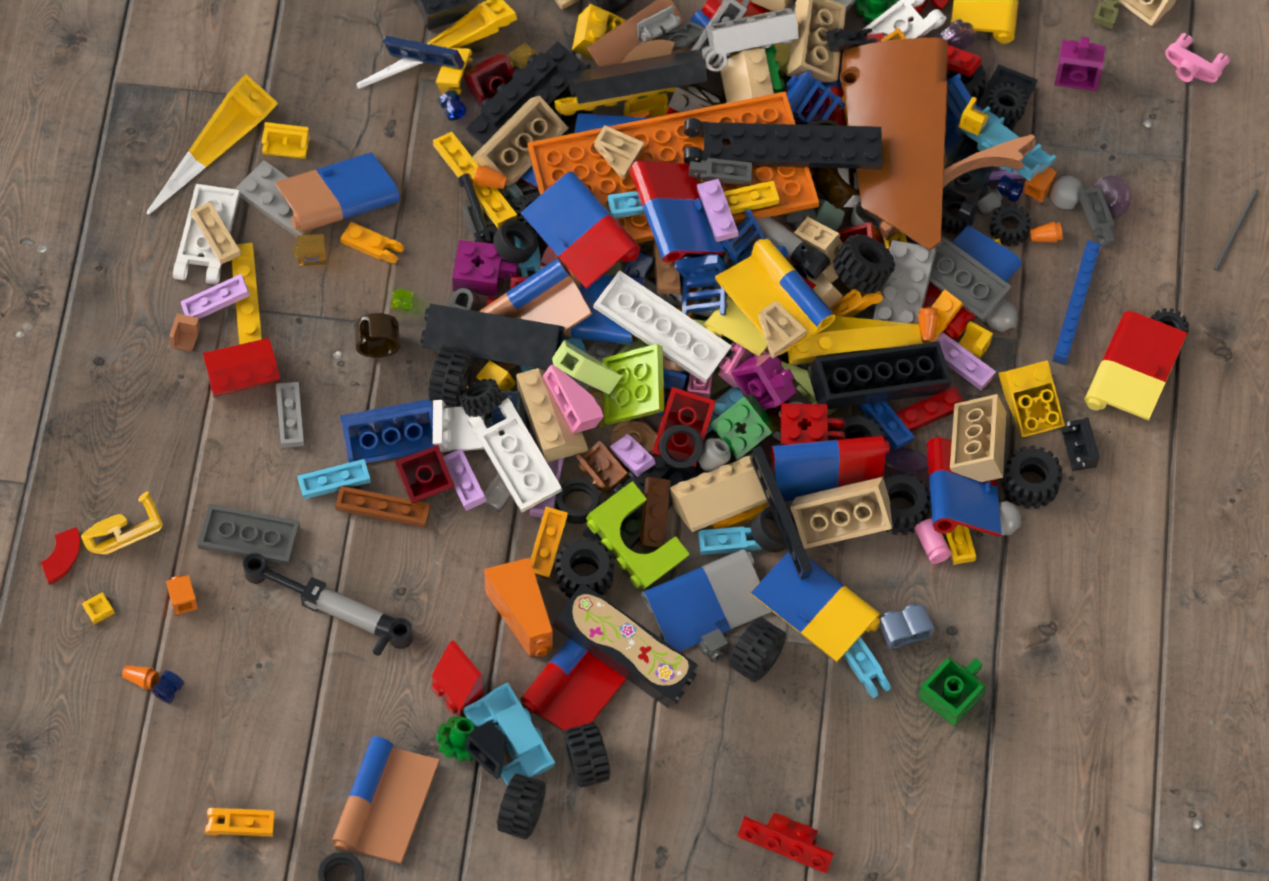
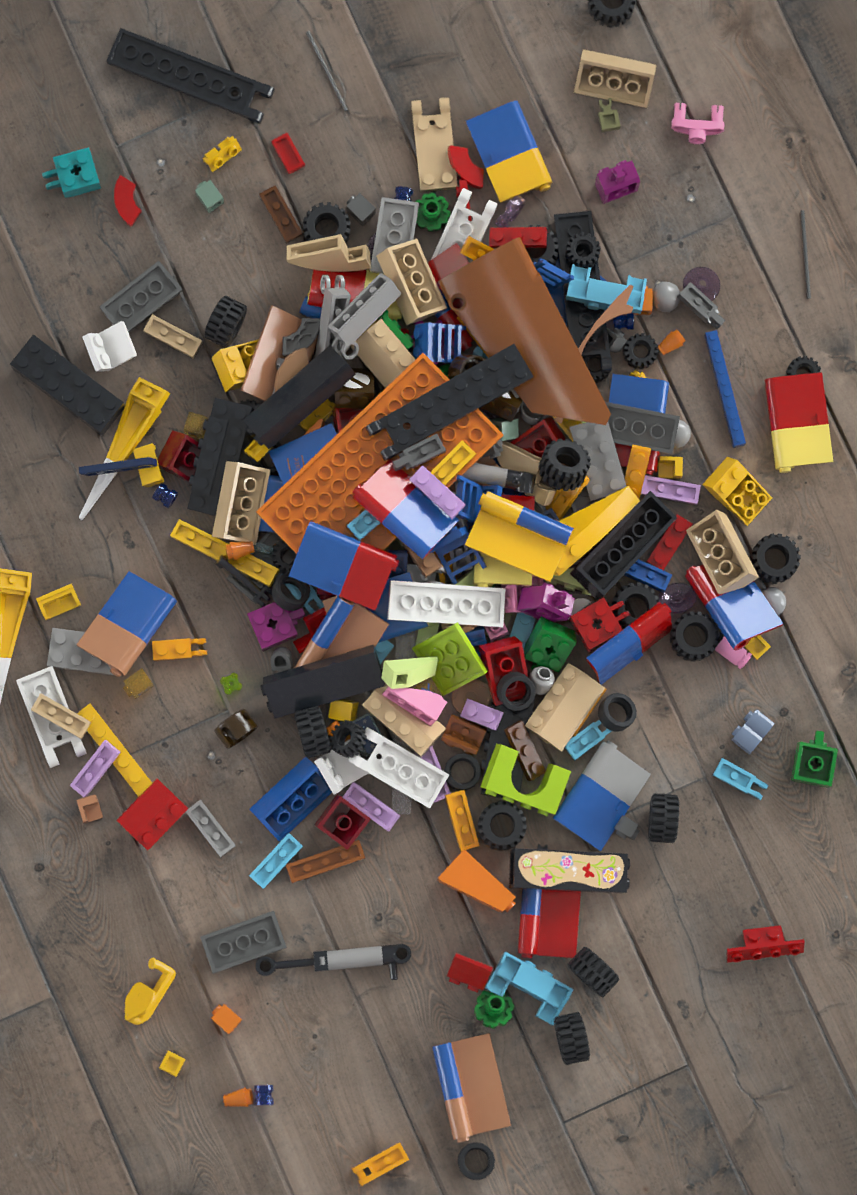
camera: 35 degrees left, 20 degrees up
red tile [40,527,80,585] -> none
black slope [465,721,505,780] -> none
tan wing [594,125,644,180] -> none
light grey hinge [637,5,681,41] -> none
black tile [750,446,813,580] -> none
door [751,551,882,662] -> none
tan wing [758,301,807,358] -> none
tan slope [790,477,892,549] -> none
tan hinge [794,217,843,264] -> none
black hinge [825,28,877,53] -> none
orange cone [917,307,940,340] -> none
yellow panel [959,97,989,136] -> none
black hinge [1061,417,1100,471] -> none

